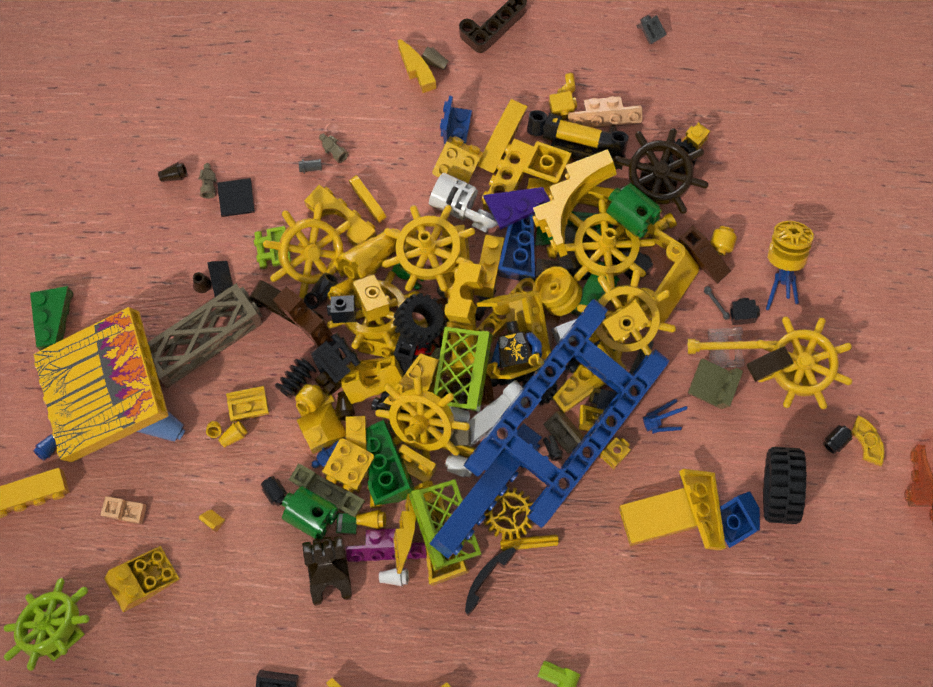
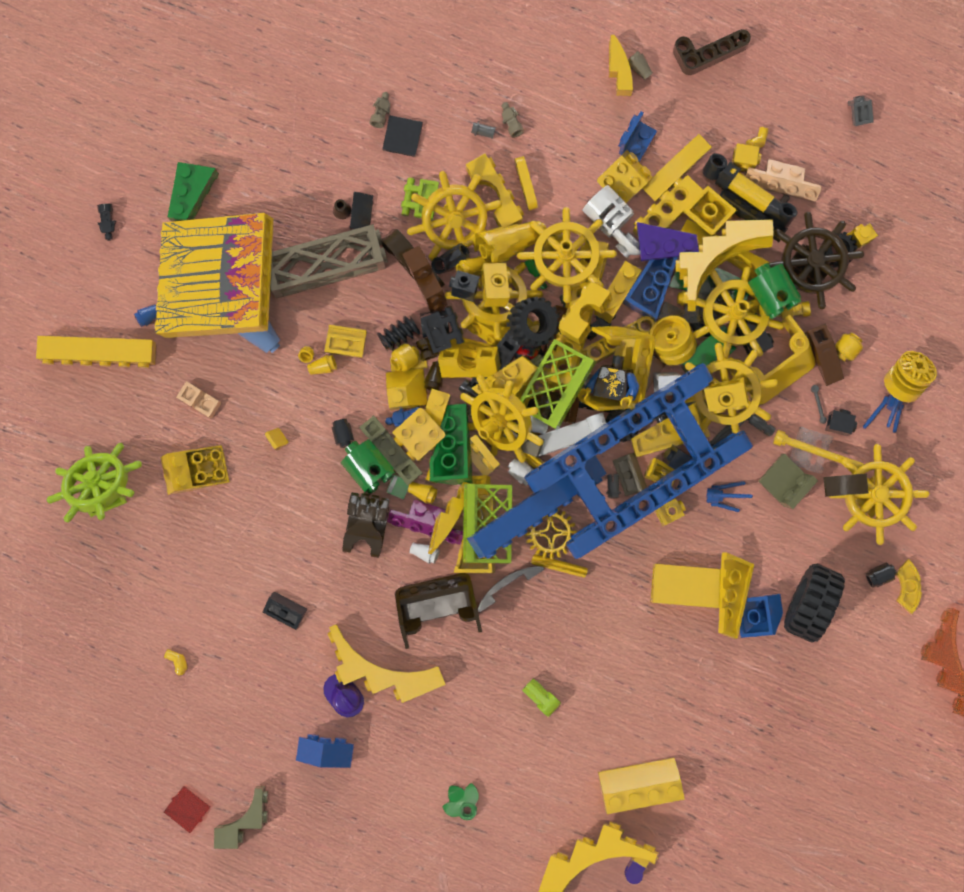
camera: 15 degrees right, 10 degrees up
dark brown cone [158,162,187,182] -> none
none -> dark brown windscreen [395,573,482,649]
none -> dark grey axle [745,414,776,437]

